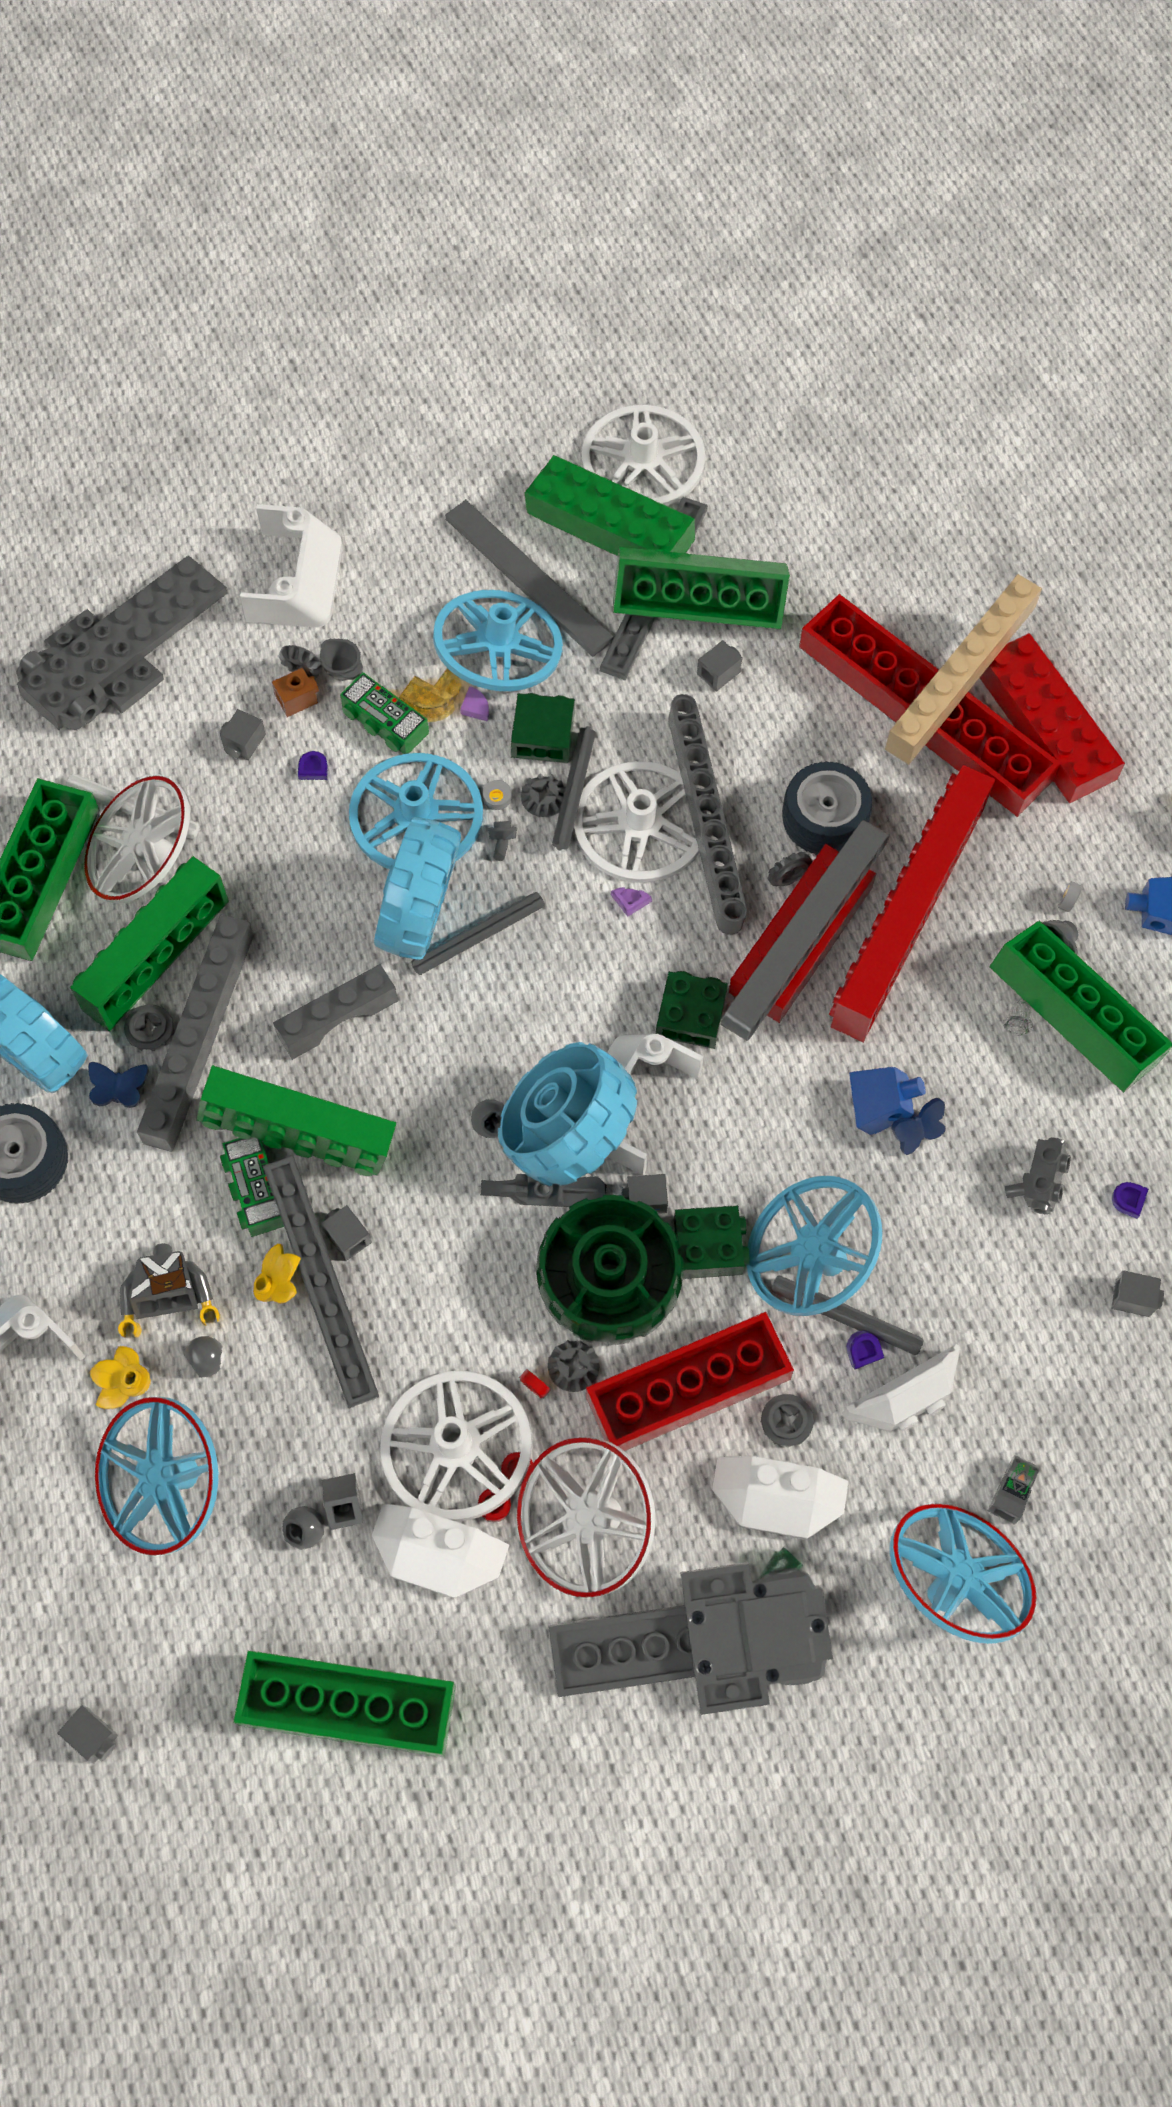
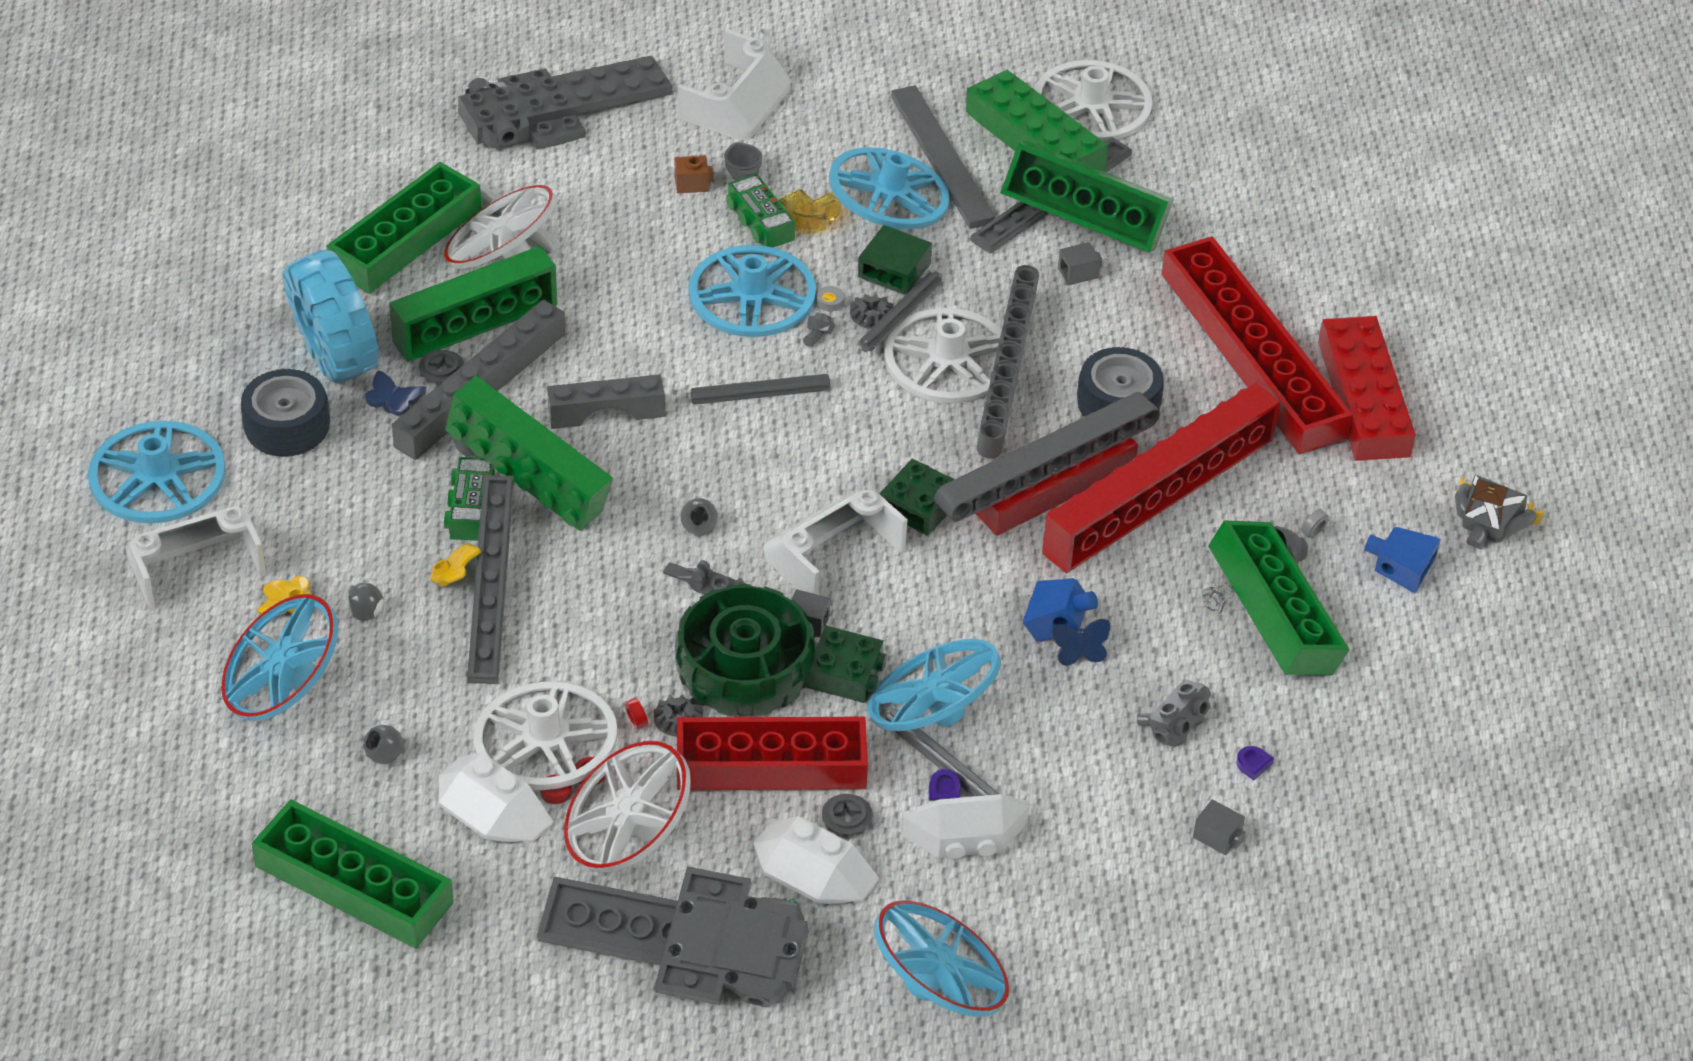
camera: 20 degrees right, 20 degrees down
dark grey brick [57,1705,118,1763] -> none
dark grey torso [118,1243,220,1338] -> none
dark grey brick [220,709,266,761] -> none
dark grey gear [278,645,323,678] -> none
dark purple tile [298,751,328,780] -> none
dark grey brick [321,1205,372,1261] -> none
dark grey brick [322,1473,363,1530] -> none
medium azure wheel [374,817,461,960] -> none
medium lavender tile [460,686,489,722] -> none
medium azure wheel [498,1042,637,1186] -> none
medium lavender tile [611,887,652,917] -> none
dark grey gear [767,852,812,886] -> none
tan brick [885,574,1042,765] -> none
leg [987,1455,1040,1525] -> none

